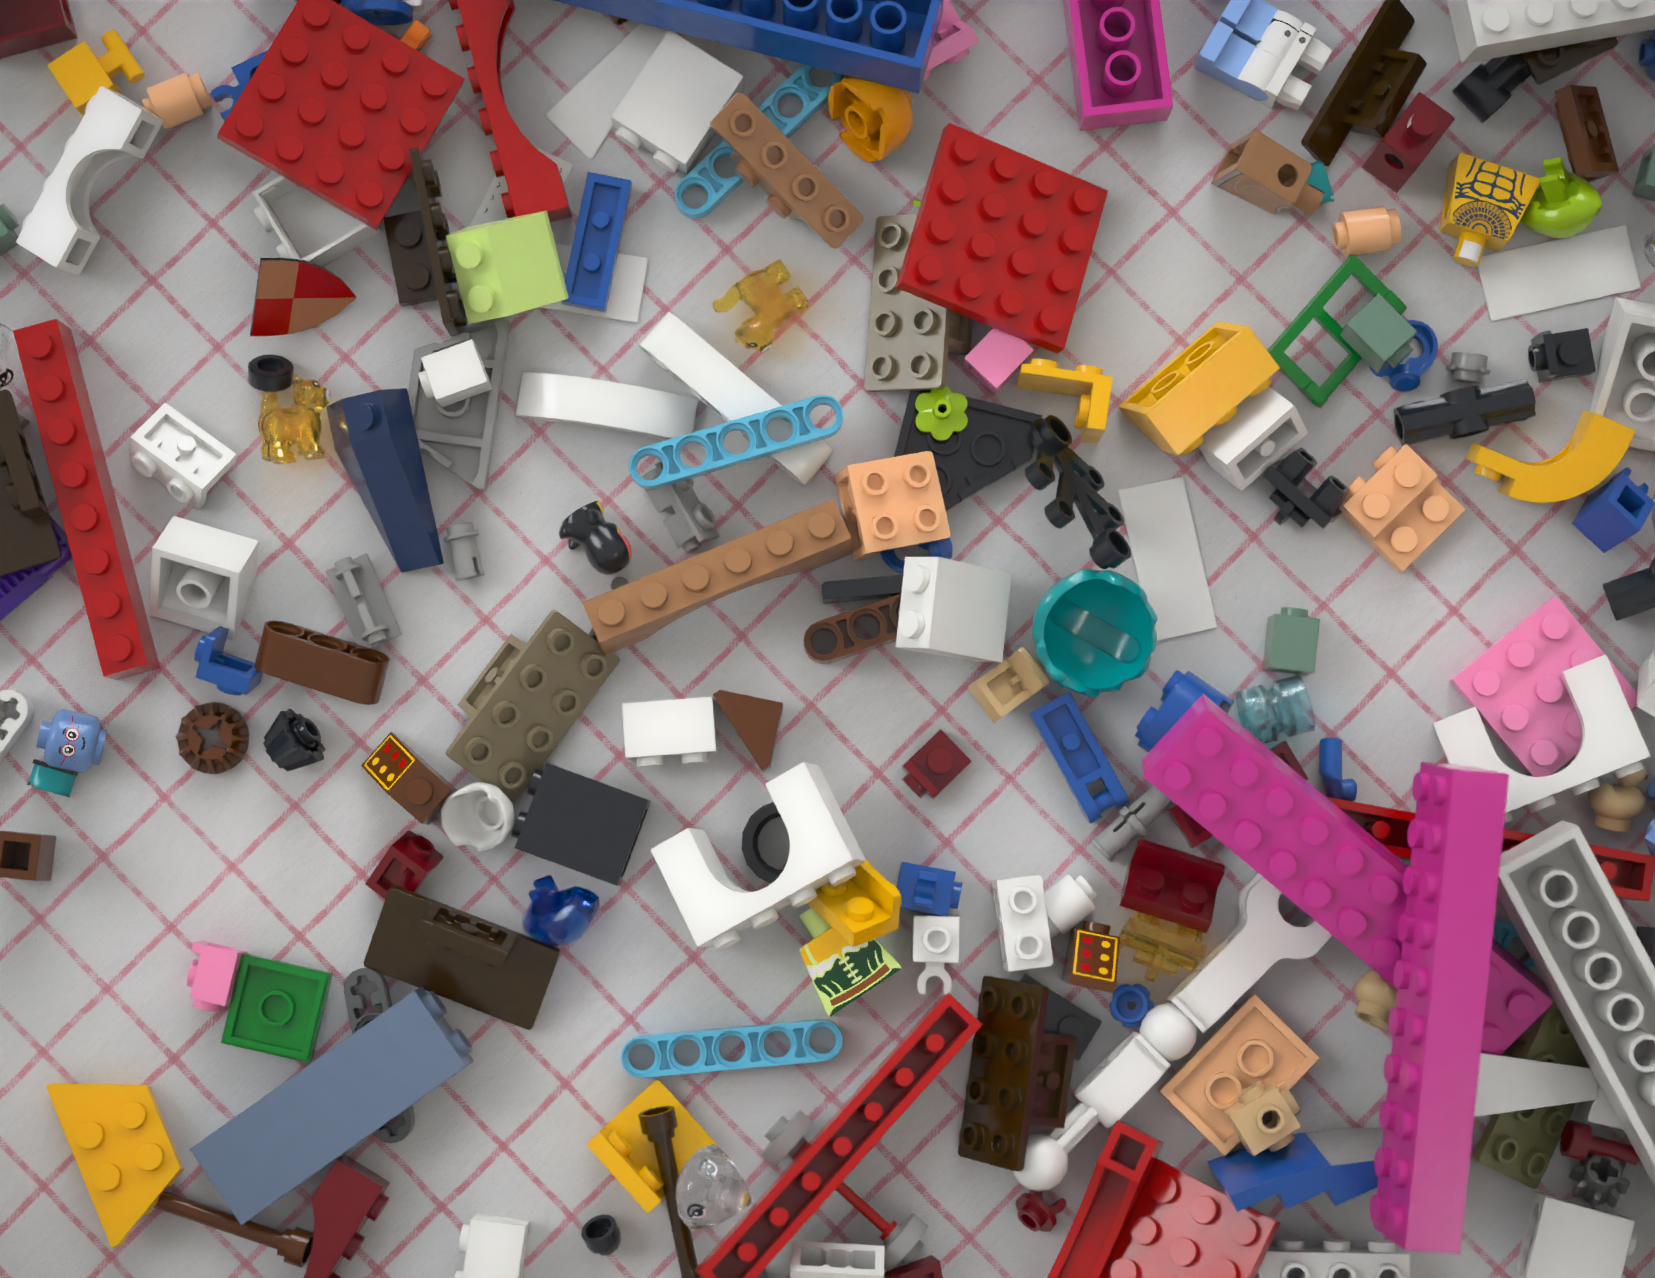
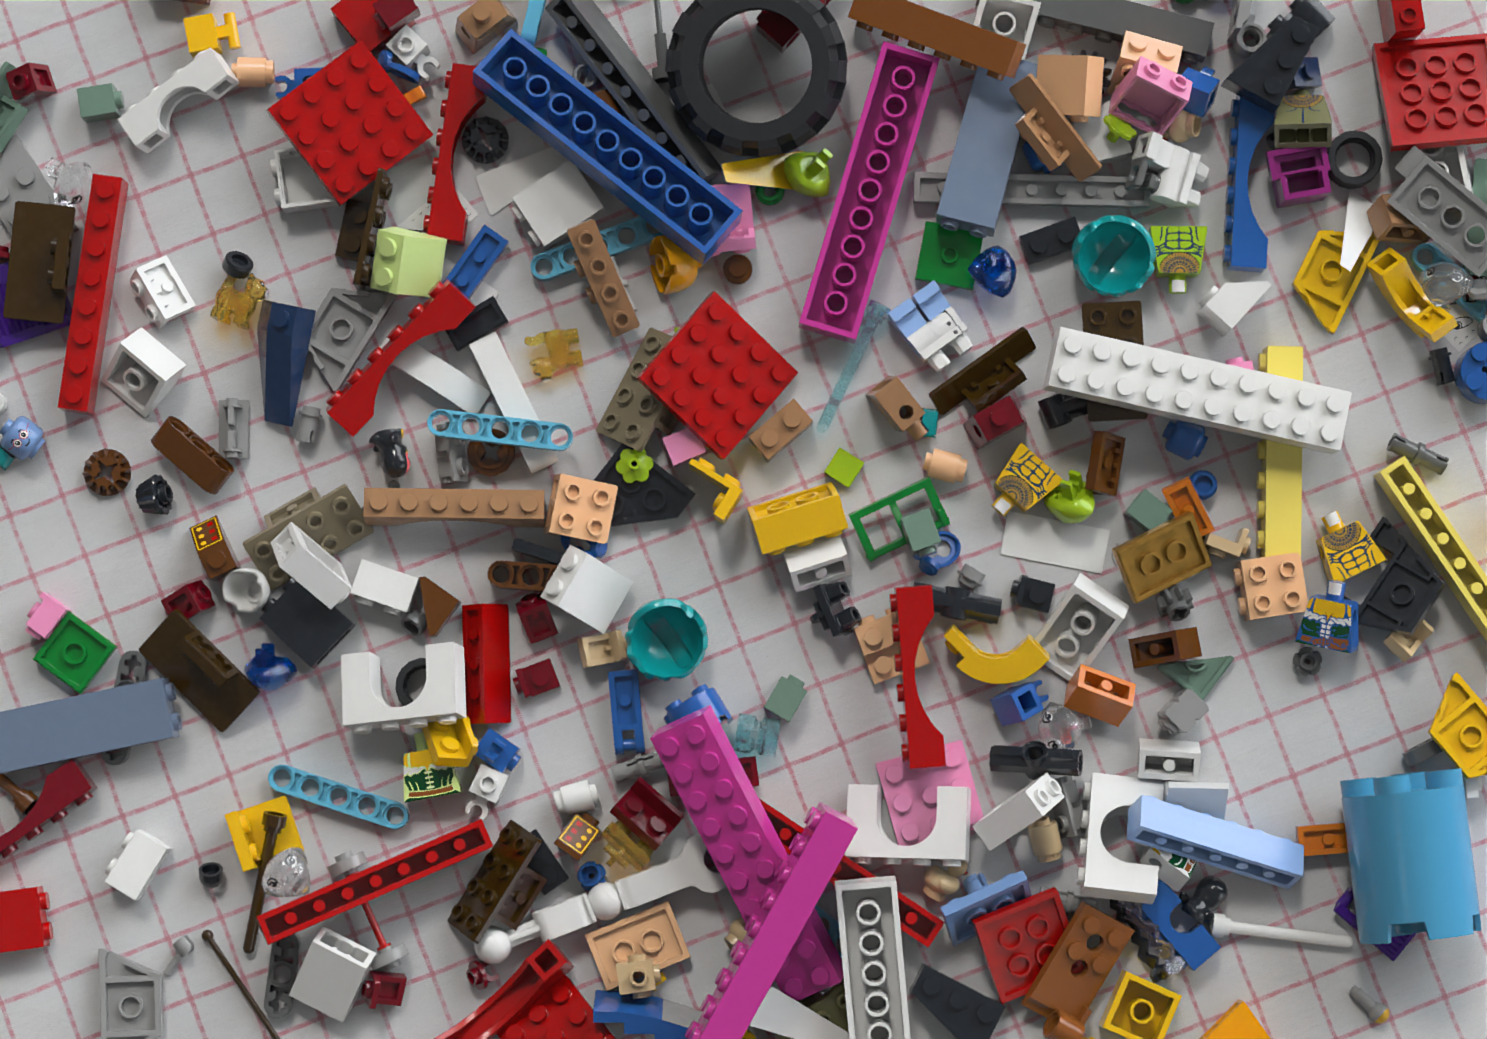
camera: 20 degrees right, 0 degrees up
blue bracket [194,626,263,695] -> none
shield [250,258,357,336] -> none
white brick [418,339,493,407] -> none
white bracket [991,875,1053,972] -> none
black plant [1025,415,1131,570] -> none
white sticker [1118,476,1218,641] -> none
blue arm [1319,738,1357,802] -> none
none -> white window [270,522,352,609]
none -> red arch [326,279,475,437]
none -> dark grey hinge [401,610,427,637]
none -> black tile [445,296,509,352]
none -> black gear [462,116,509,164]
none -> red panel [462,603,511,724]
none -> reddish brown gear [467,428,515,476]
none -> dark red bracket [515,593,559,644]
none -> reddish brown plate [723,254,753,284]
none -> medium nougat brick [748,399,813,463]
none -> clear light blue piece [816,300,891,433]
none -> lime tile [824,447,864,489]
none -> red arch [889,585,946,769]

